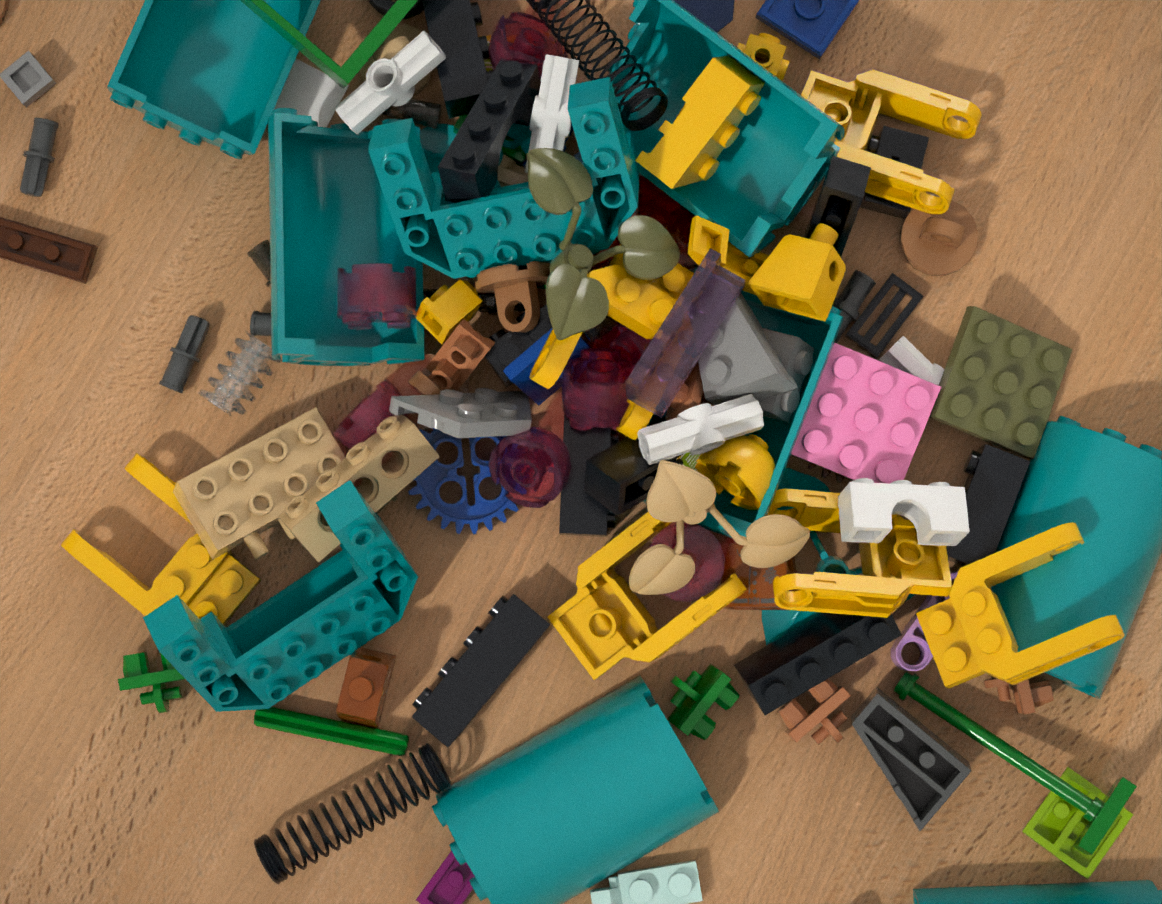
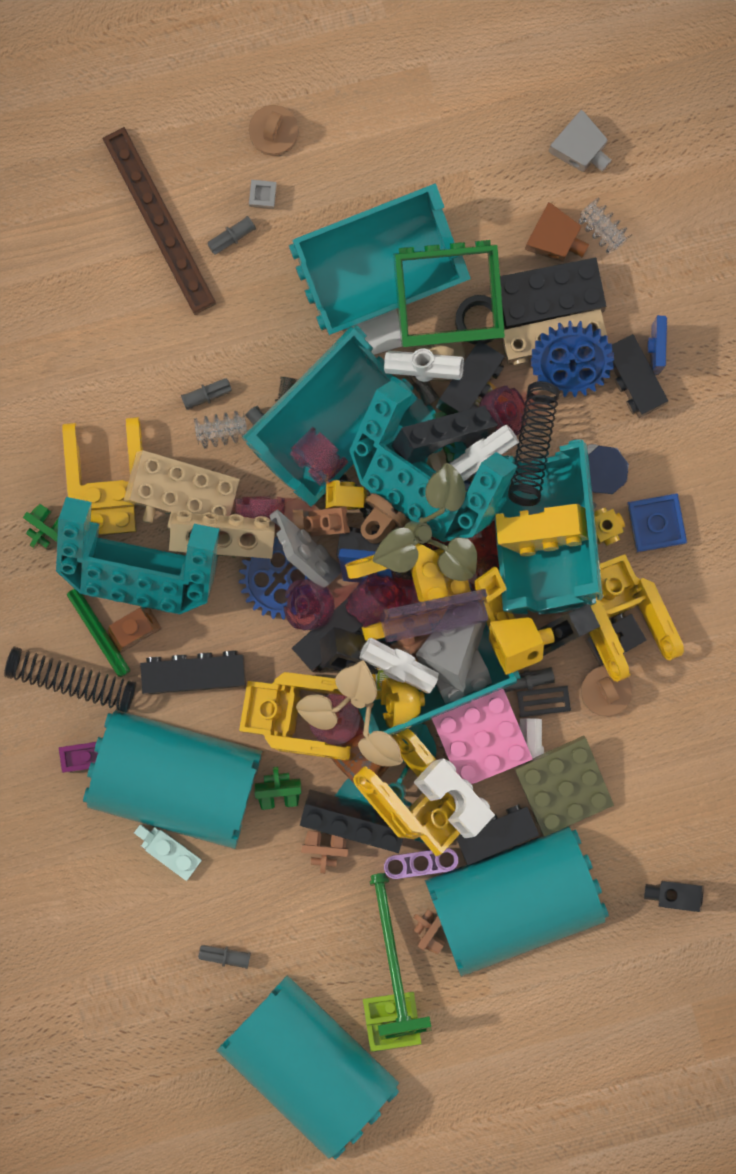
camera: 45 degrees right, 0 degrees up
dark grey wedge [851,686,972,831] -> none
yellow plate [916,522,1125,689] -> none

